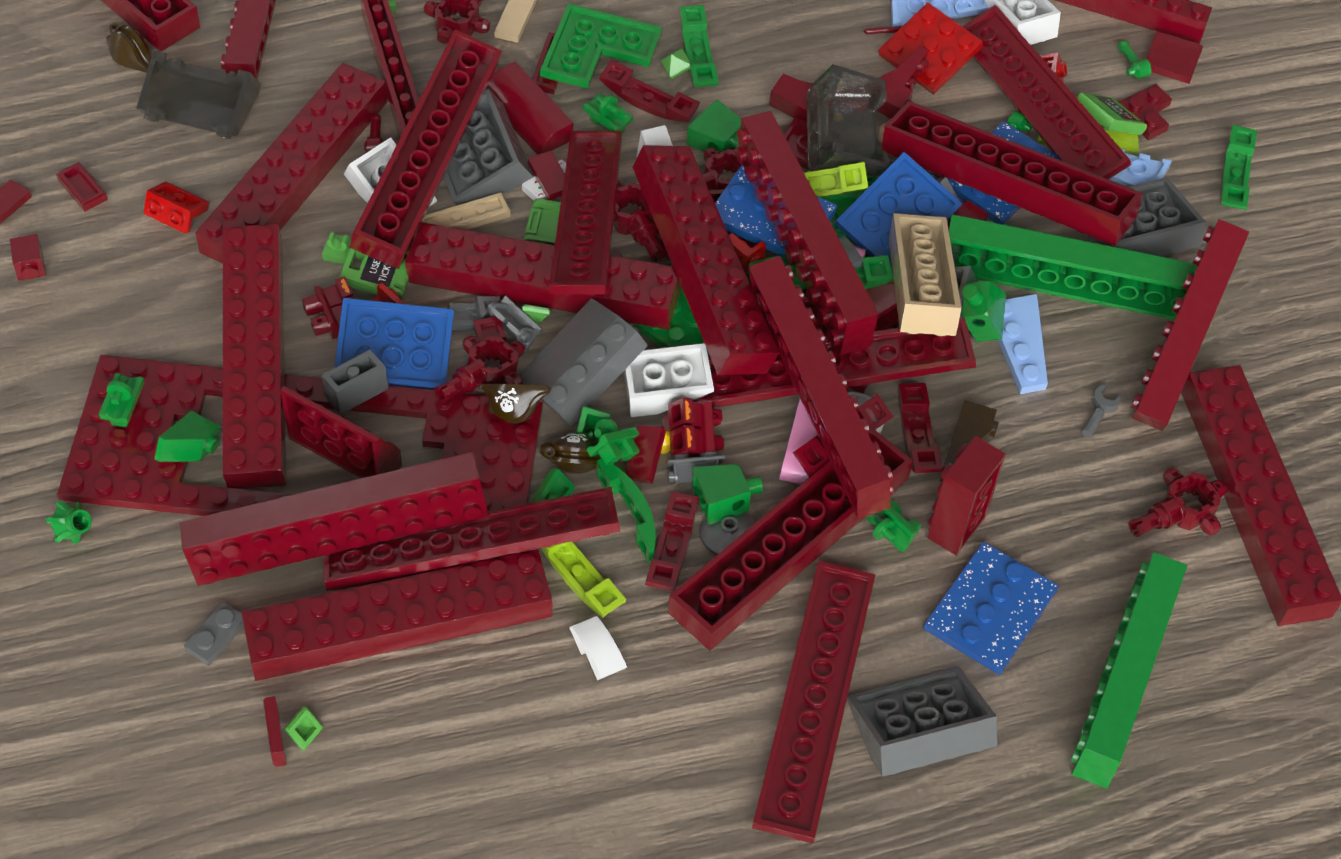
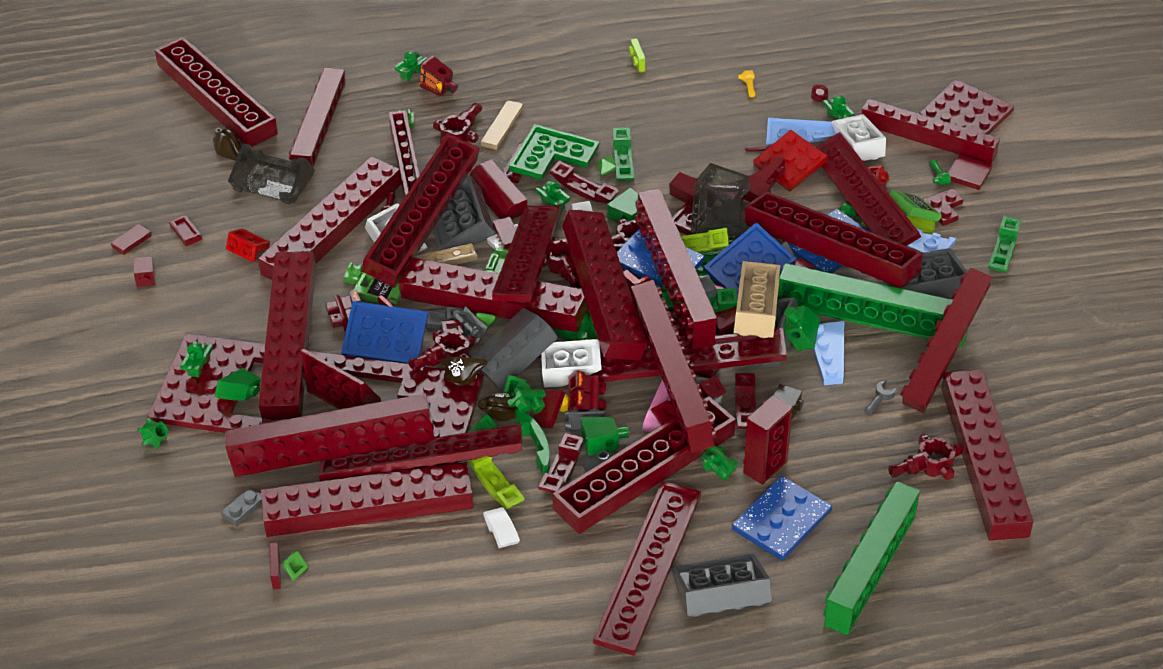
camera: 10 degrees right, 10 degrees down
dark grey brick [321,350,389,415] -> none

